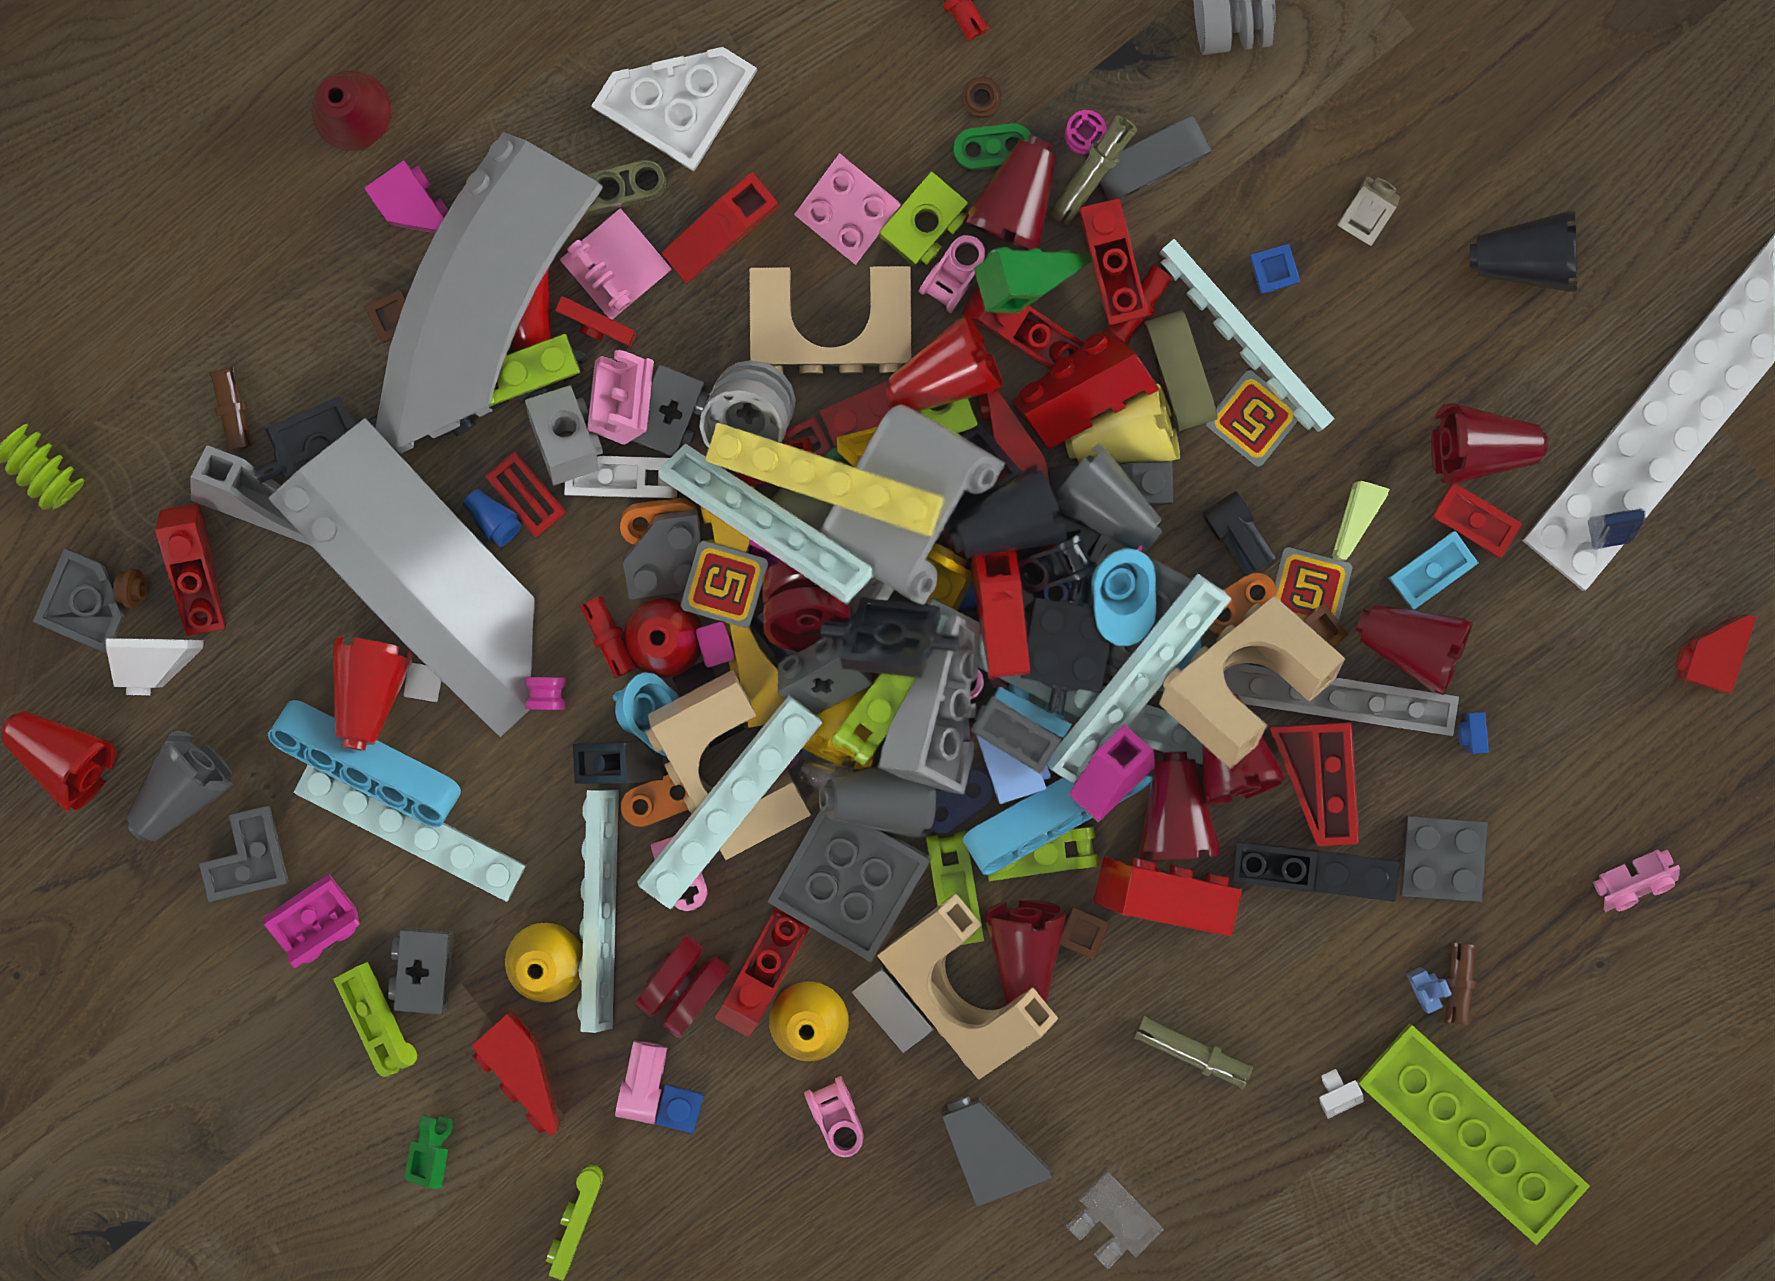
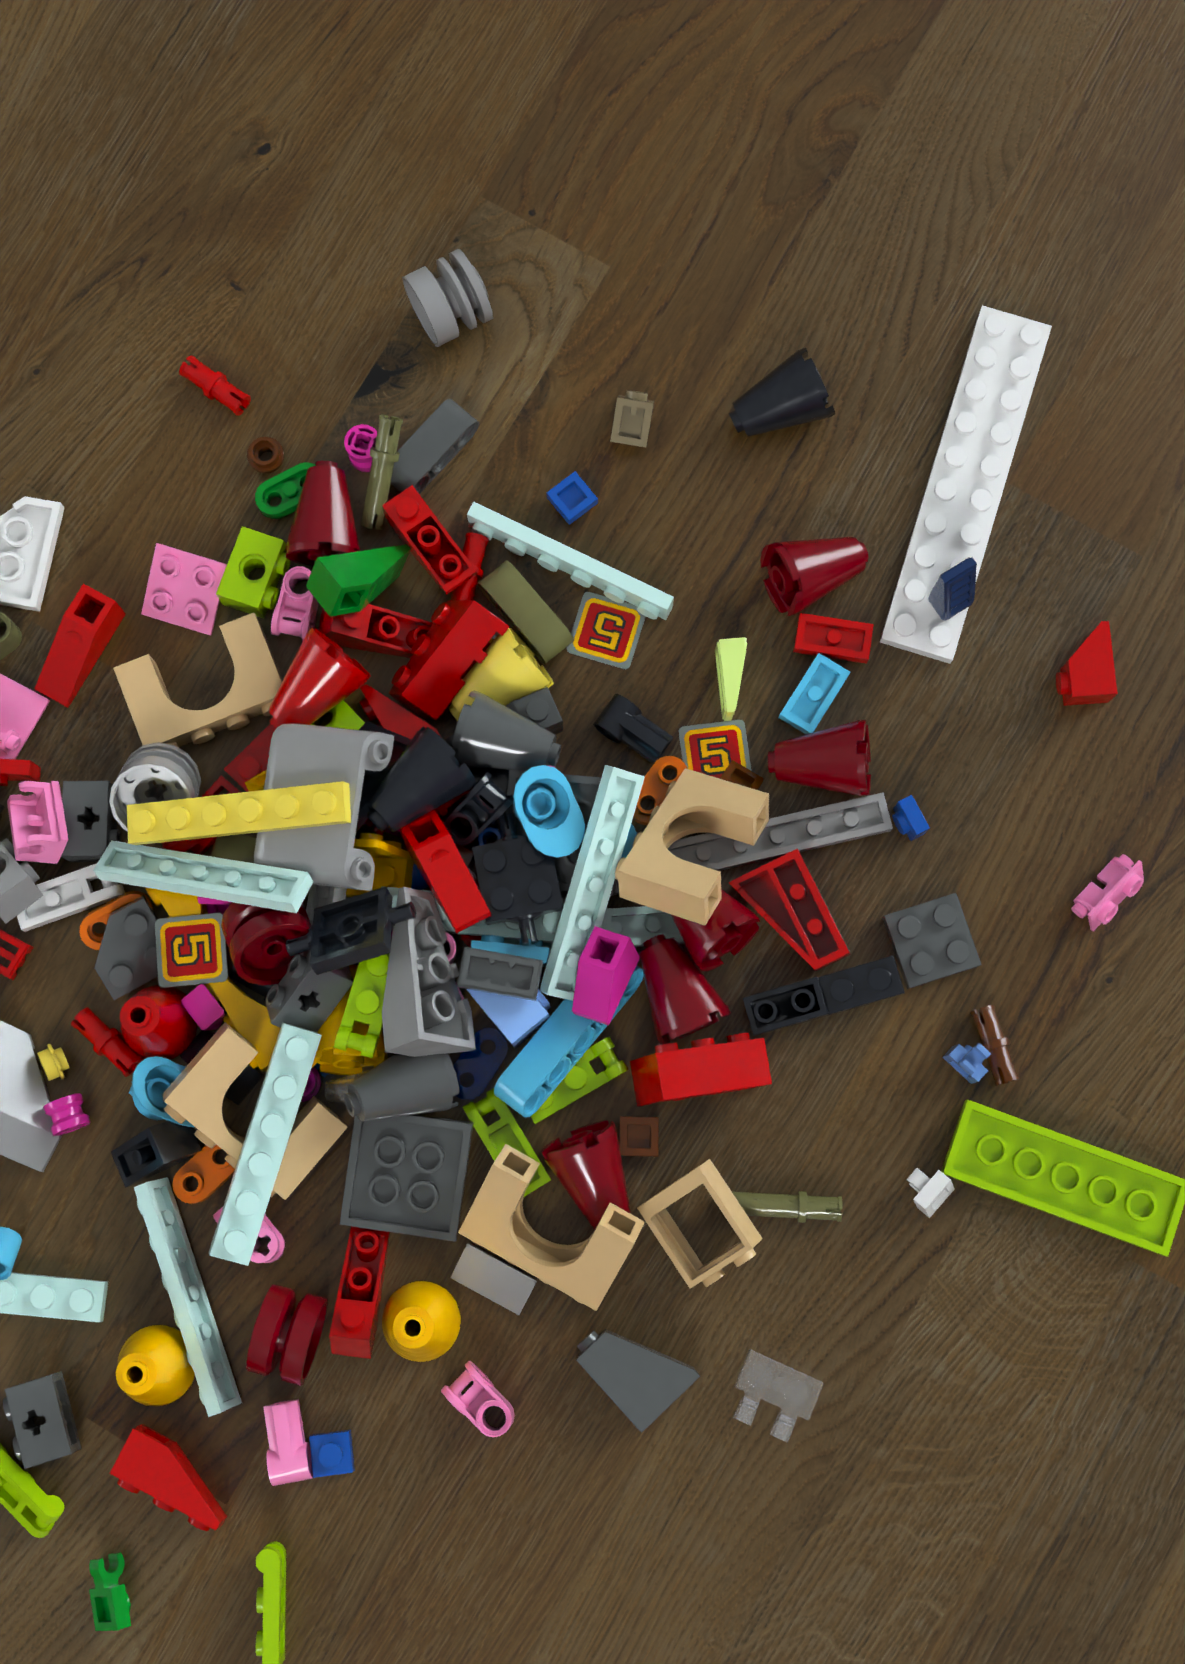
camera: 15 degrees left, 10 degrees down
none -> light yellow plate [37,1044,70,1081]
none -> tan window [637,1159,763,1289]

